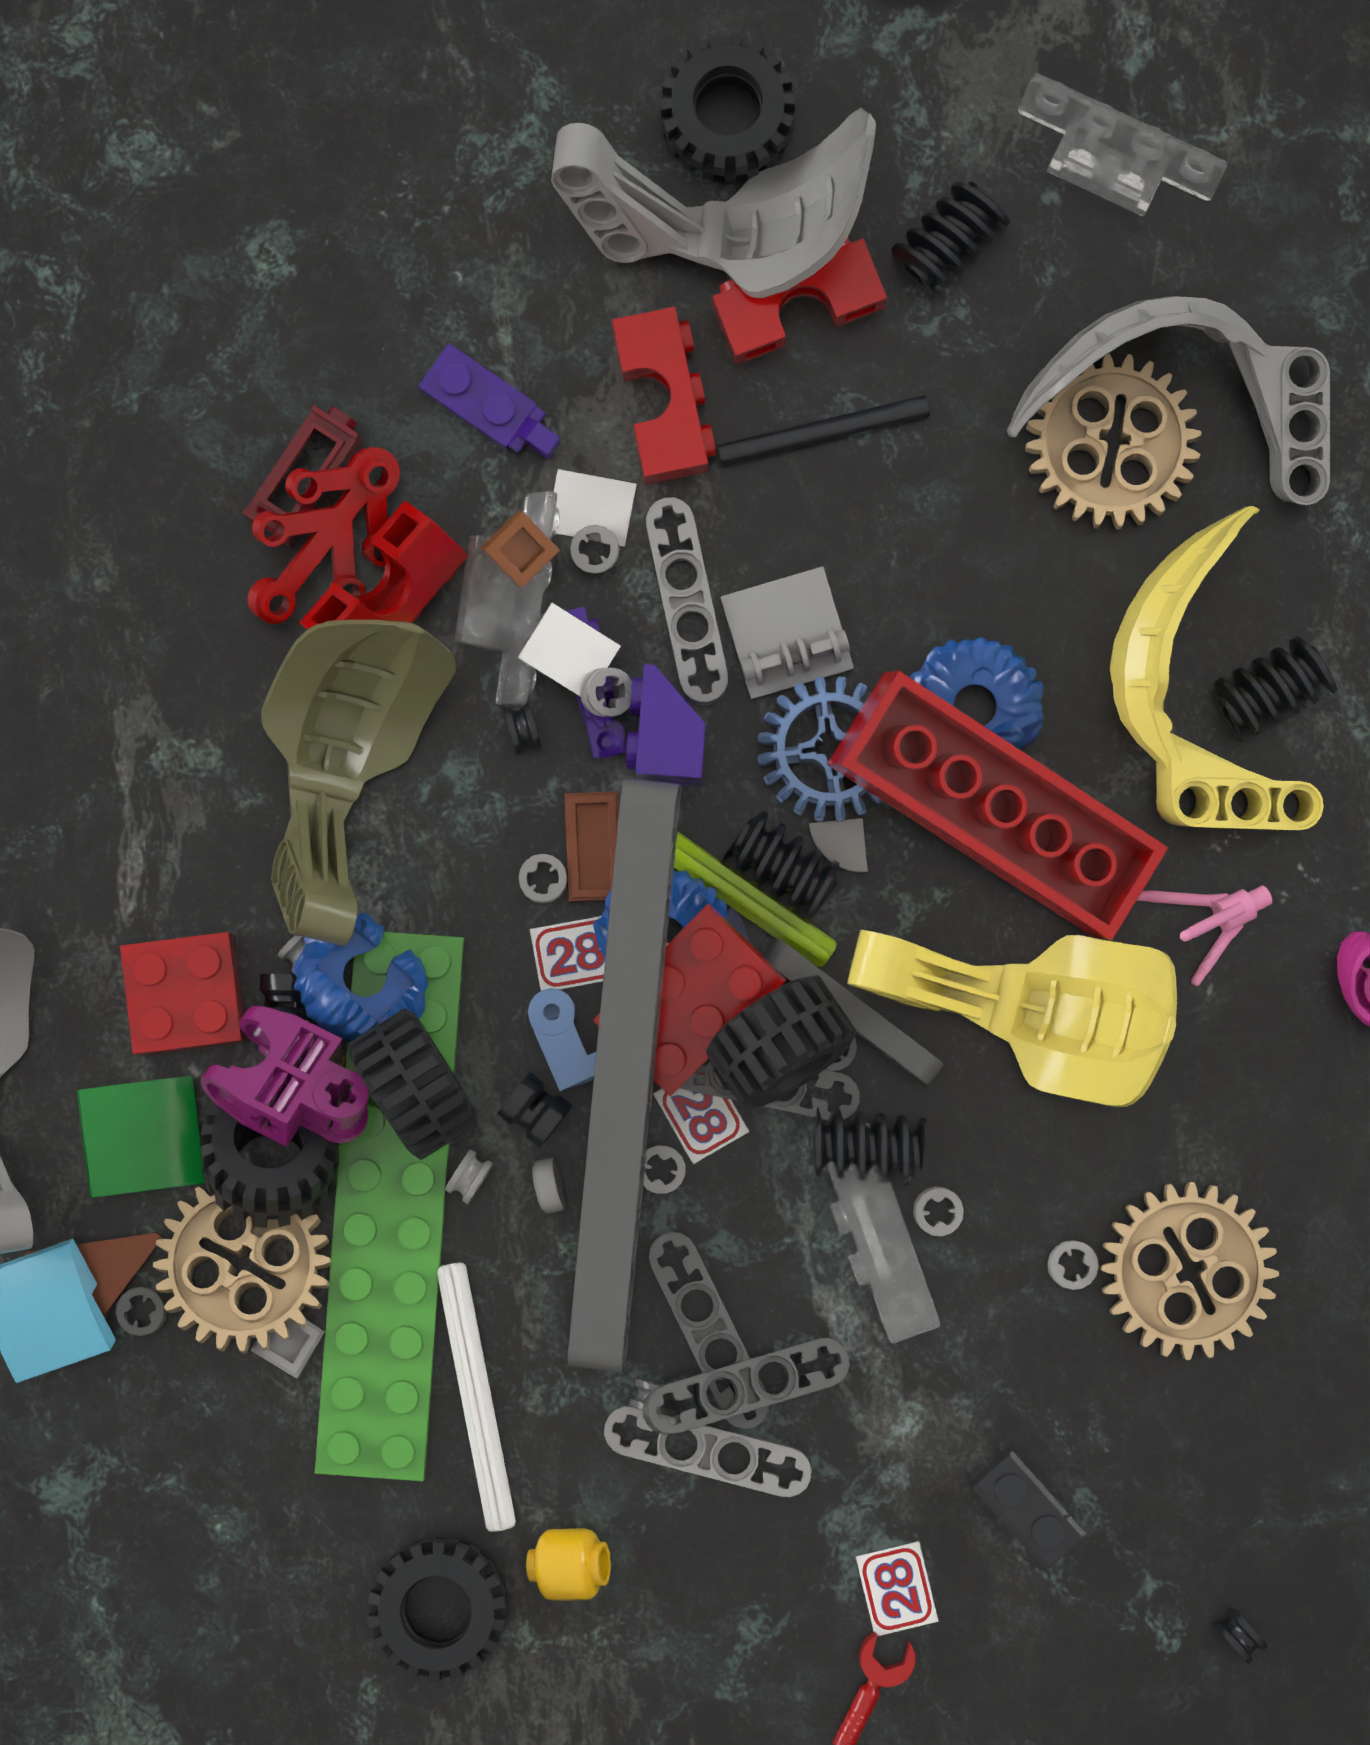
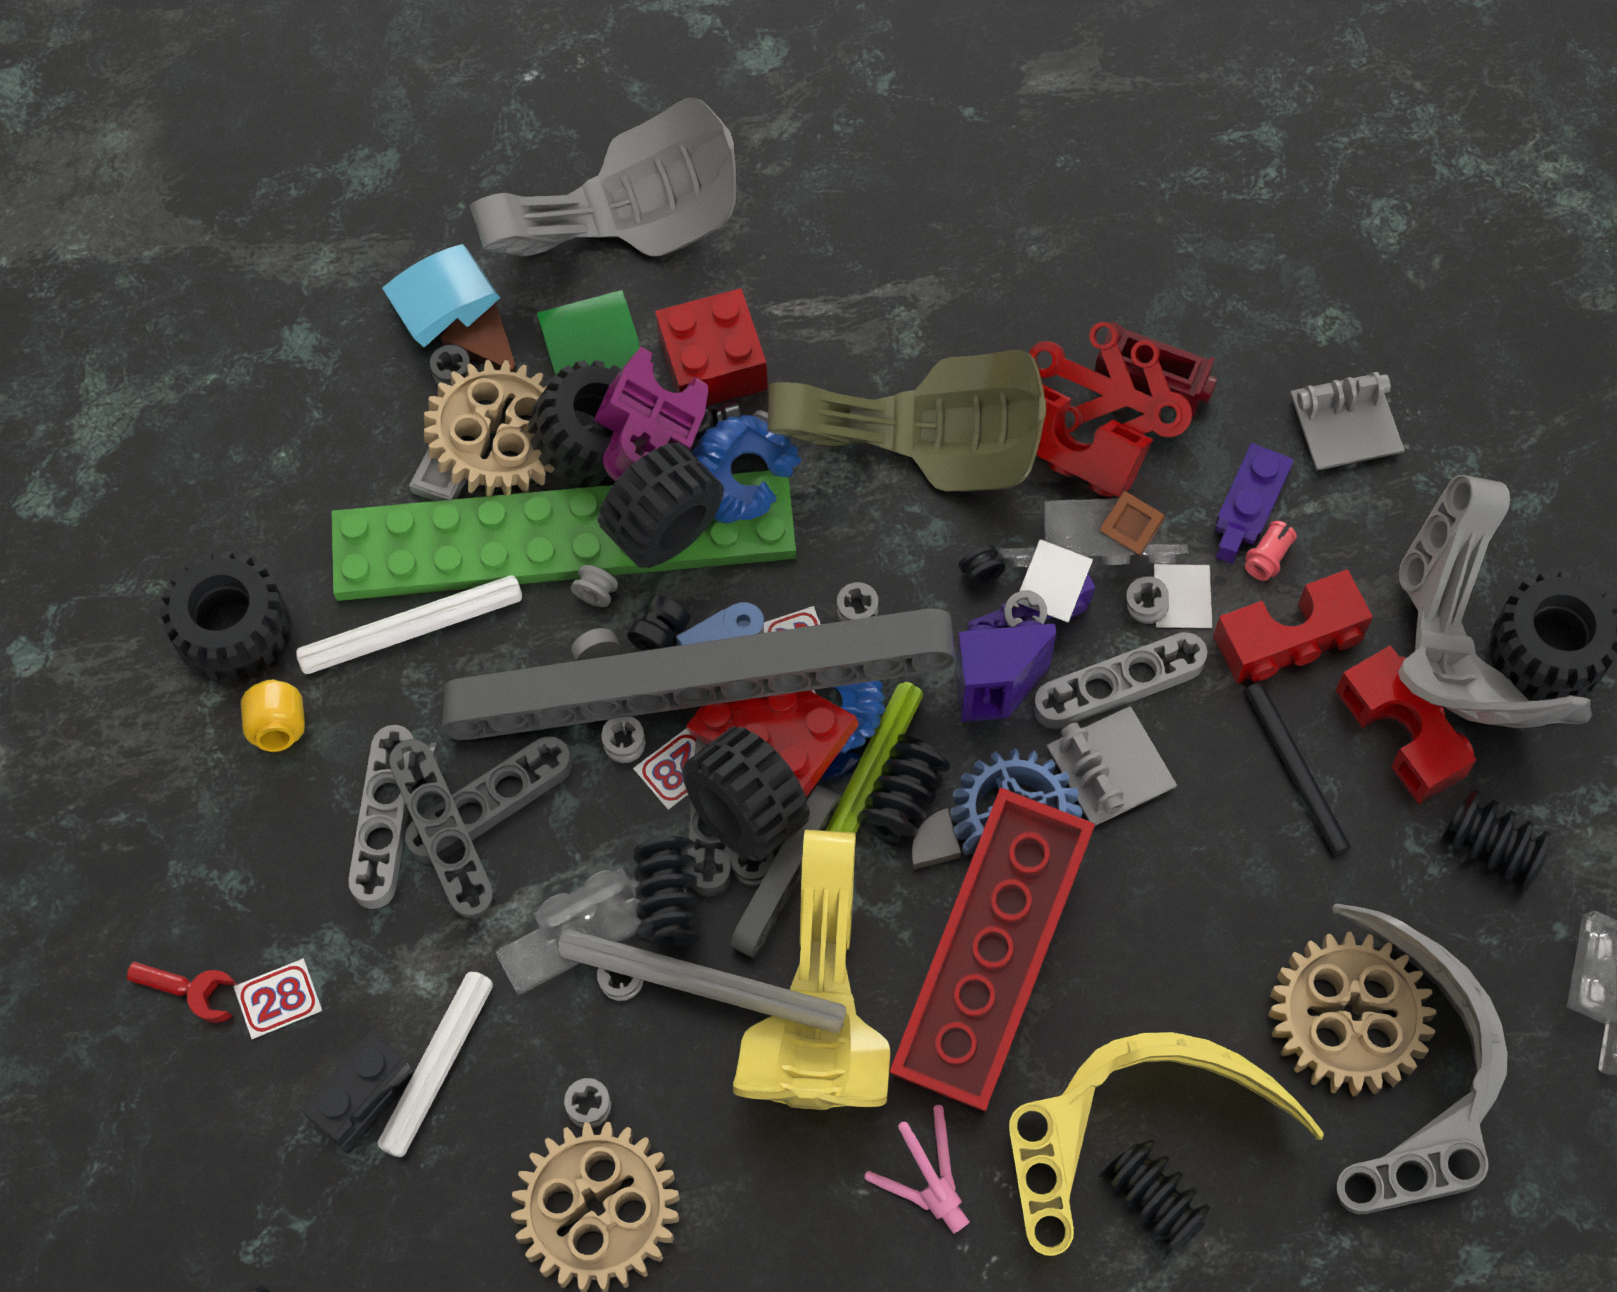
camera: 80 degrees right, 20 degrees down
blue piece [910,636,1044,750] -> none
none -> white axle [378,972,493,1157]
none -> light grey axle [557,929,846,1033]
none -> coral pin [1245,521,1297,581]
none -> light grey hinge [1290,372,1405,471]

